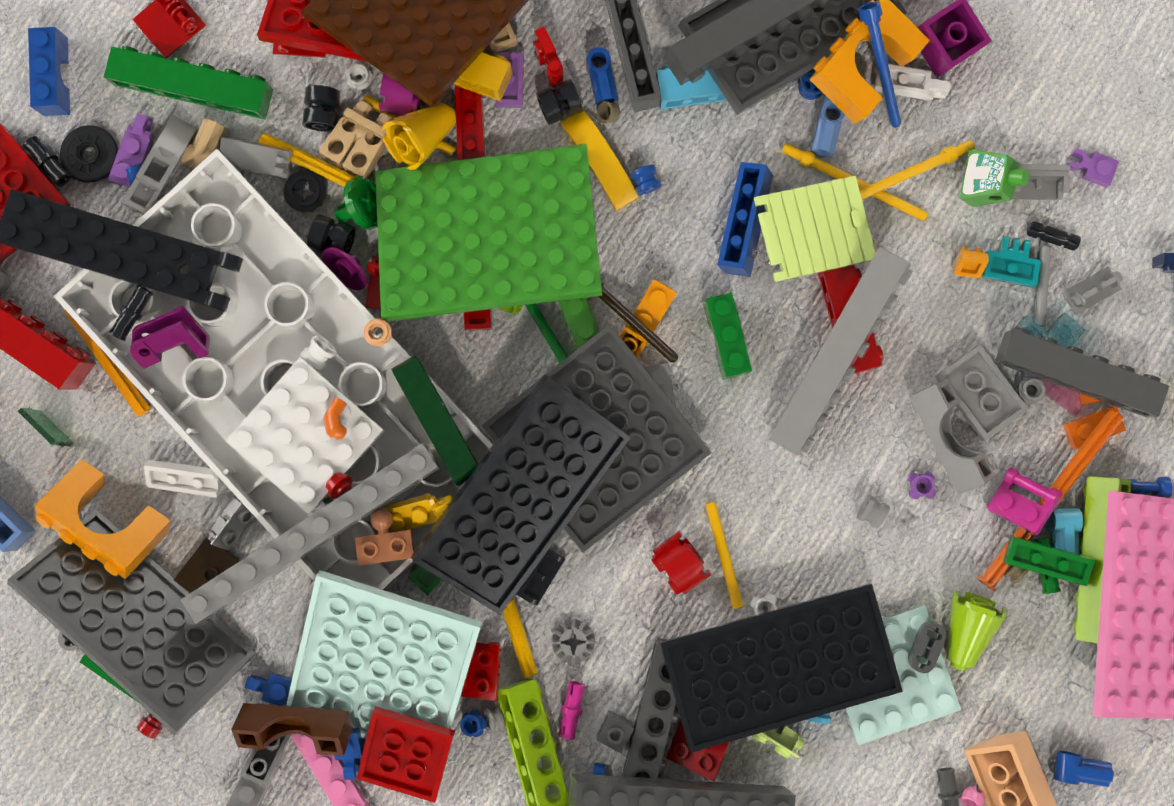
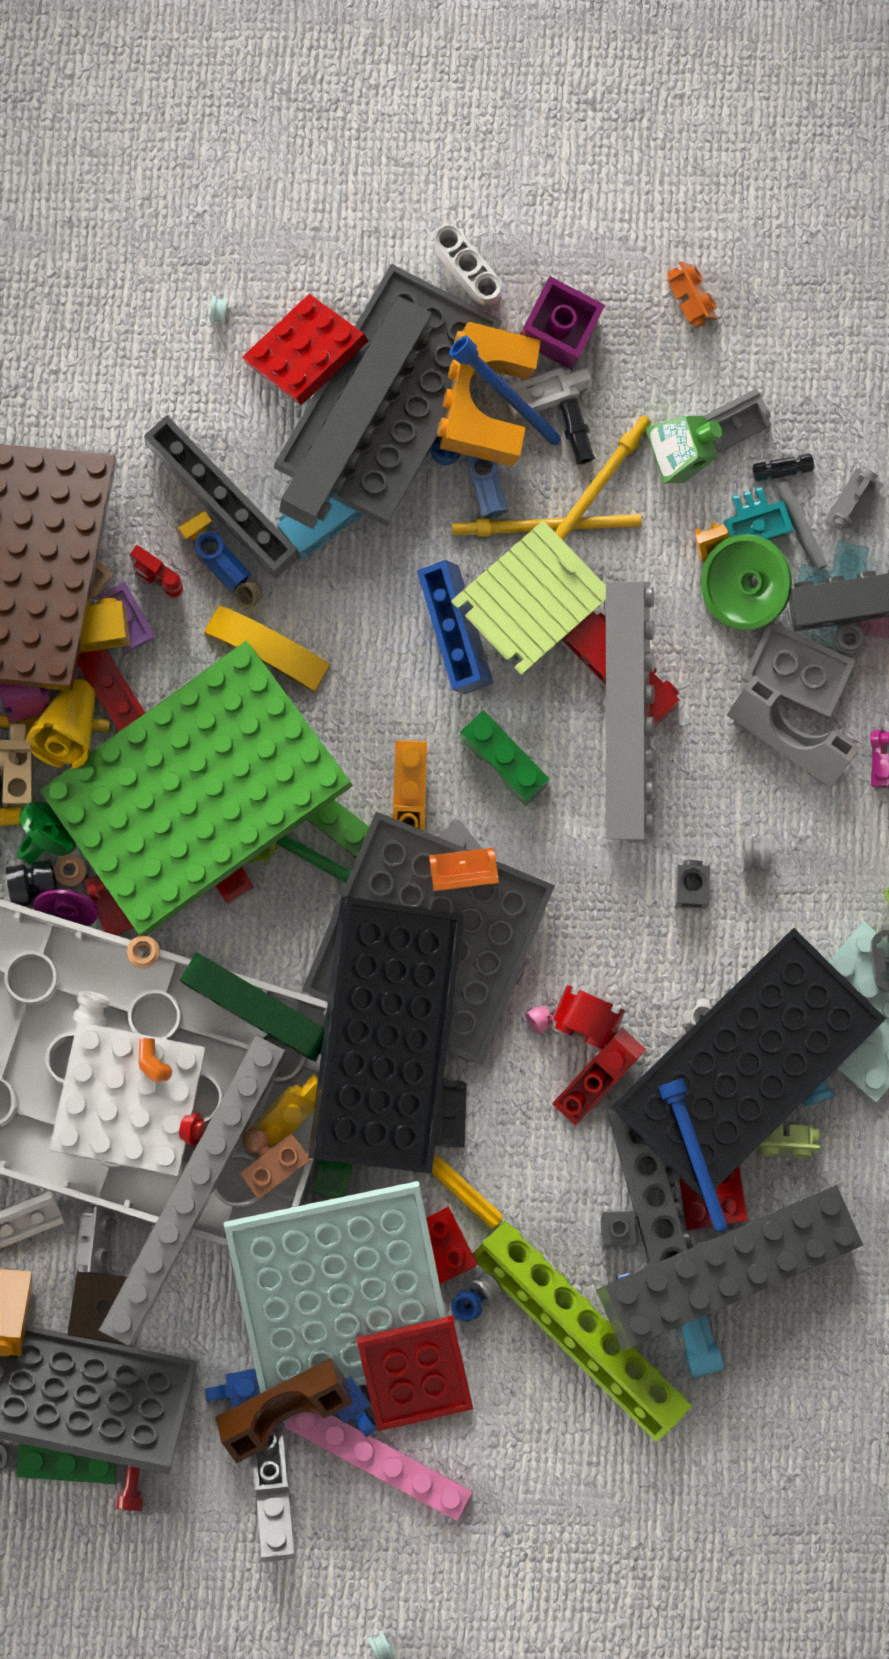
camera: 30 degrees left, 5 degrees down
black wheel [536,79,583,125] -> none
light grey gear [552,619,595,664] -> none
dark pink pin [558,681,585,740] -> none
dark brown piece [598,278,678,363] -> none
blue wheel [630,165,662,195] -> none
yellow bar [705,502,743,609] -> none
medium lavender plate [908,472,936,499] -> none
medium lavender plate [1067,149,1119,188] -> none
none -> light nougat plate [54,854,86,887]
none -> yellow plate [176,511,212,540]
none -> orange hinge [429,847,499,891]
none -> bright pink hinge [525,1006,553,1035]
none -> red slope [552,1027,646,1126]
none -> black pin [559,399,595,465]
none -> blue piece [658,1079,727,1233]
none -> orange hinge [667,261,718,328]
none -> dark grey brick [675,860,710,909]
none -> bright green dish [701,534,792,630]

